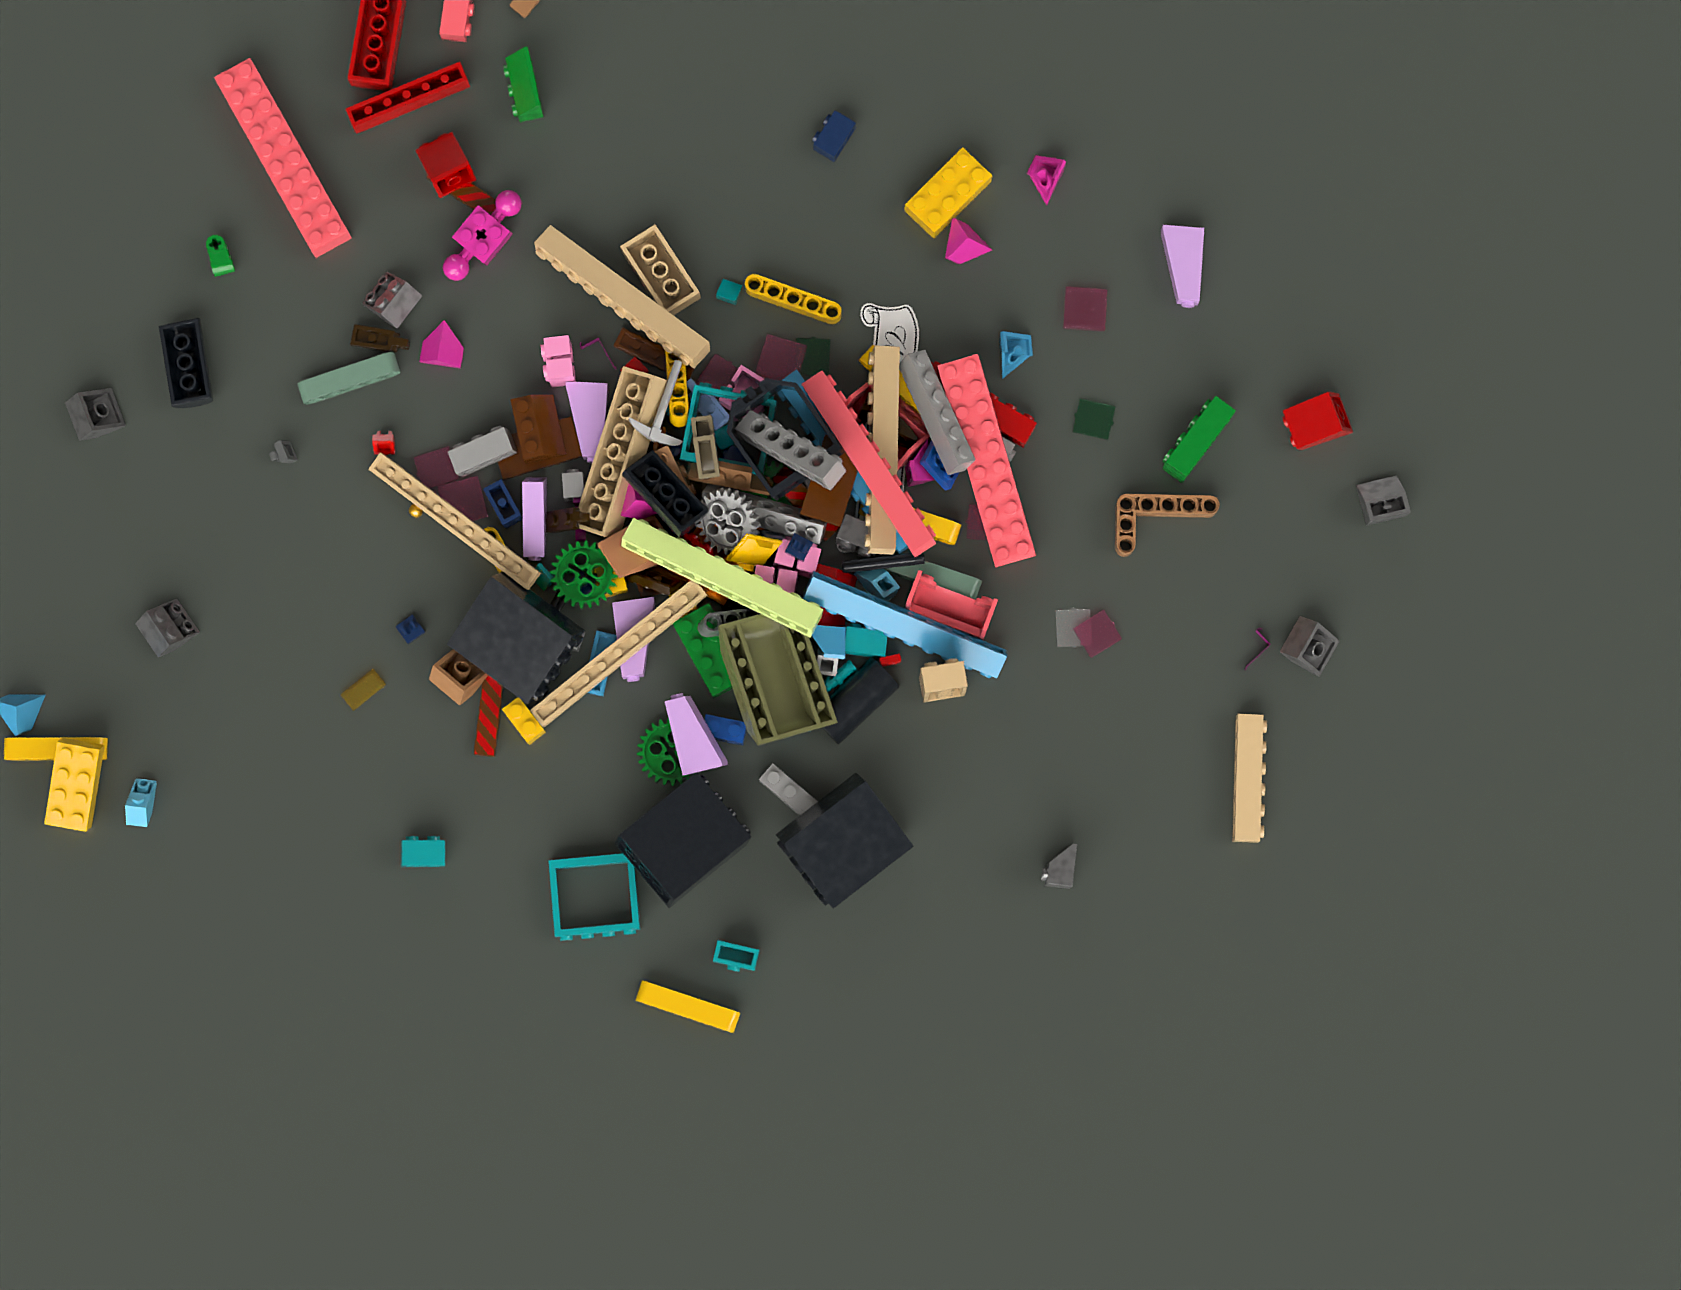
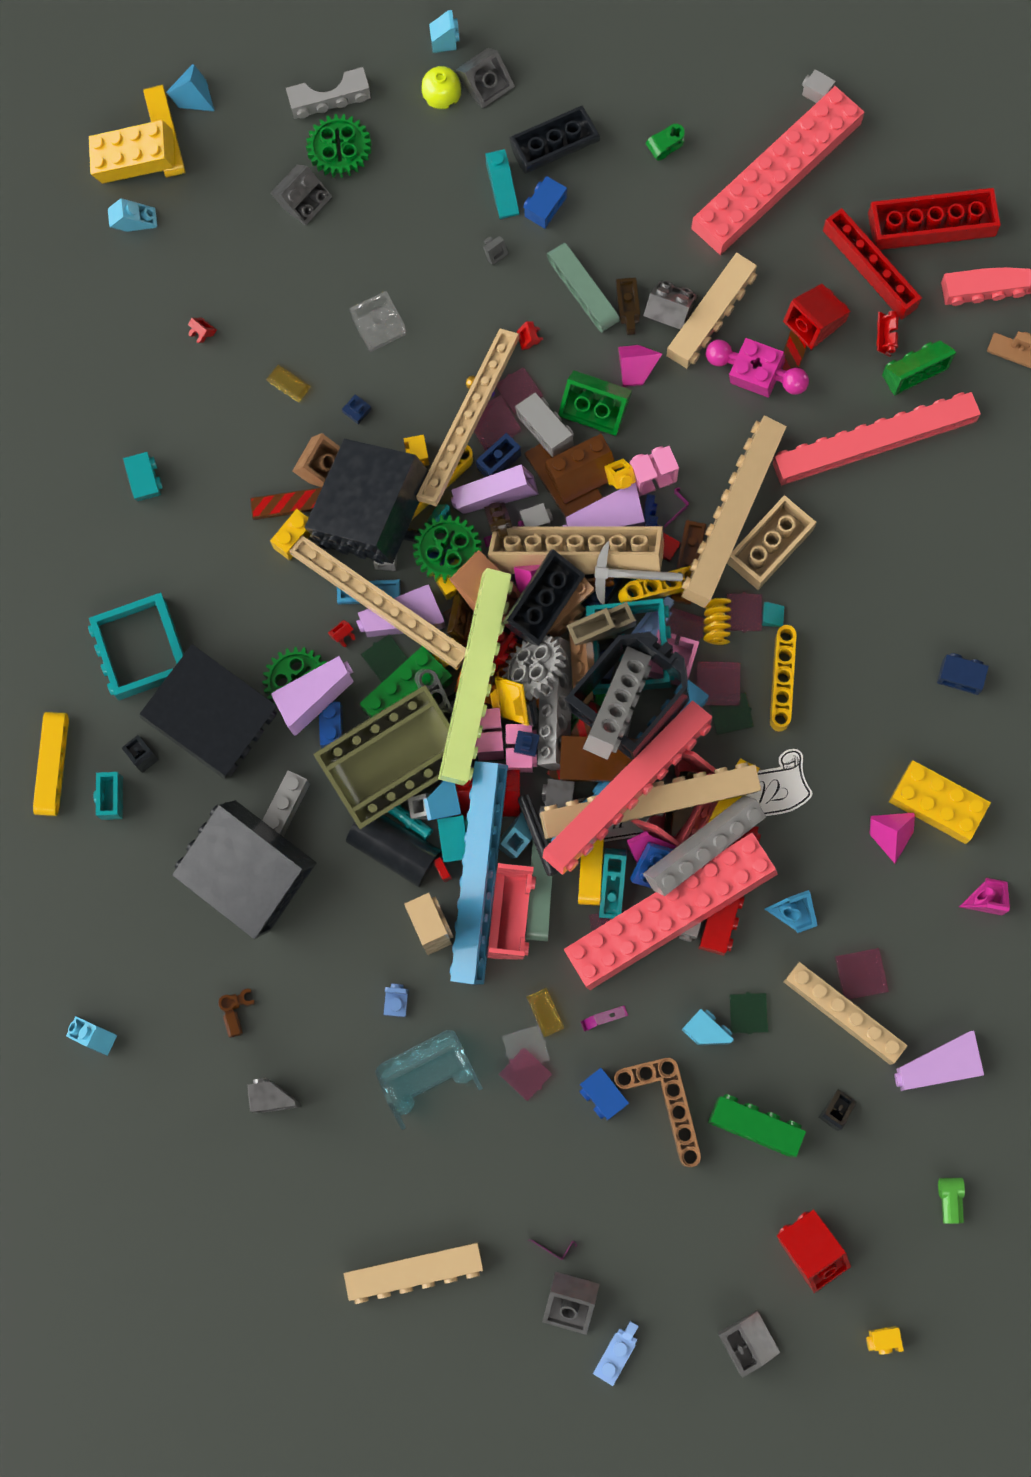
camera: 80 degrees right, 5 degrees down
none -> medium azure slope [66,1016,117,1056]
none -> black slope [122,735,159,773]
none -> red tile [188,318,217,343]
none -> reddish brown bar [218,988,255,1038]
none -> light grey arch [286,67,371,119]
none -> green gear [306,114,372,178]
none -> red tile [328,620,355,647]
none -> clear brick [349,291,406,352]
none -> clear green piece [361,634,408,683]
none -> clear light blue windscreen [375,1030,483,1130]
none -> medium blue bracket [383,984,409,1017]
none -> yellow brick [403,435,429,467]
none -> neon yellow cylinder [422,66,461,109]
none -> medium azure slope [429,10,460,53]
none -> teal slope [485,149,519,219]
none -> blue brick [523,176,567,229]
none -> clear yellow tile [526,988,565,1038]
none -> green slope [558,370,632,436]
none -> blue brick [579,1068,629,1121]
none -> magenta piece [580,1005,628,1031]
none -> light blue hinge [593,1321,638,1386]
none -> teal slope [599,848,627,919]
none -> yellow brick [604,459,636,490]
none -> clear blue slope [644,494,661,526]
none -> tan brick [666,253,757,369]
none -> medium azure slope [682,1009,734,1045]
none -> yellow piece [703,598,731,645]
none -> clear pink piece [726,592,762,633]
none -> coral brick [773,392,981,486]
none -> tan brick [784,962,908,1065]
none -> light grey brick [802,69,836,103]
none -> black slope [818,1089,857,1131]
none -> yellow brick [866,1326,904,1354]
none -> red hinge [876,311,899,357]
none -> bright green piece [938,1178,965,1223]

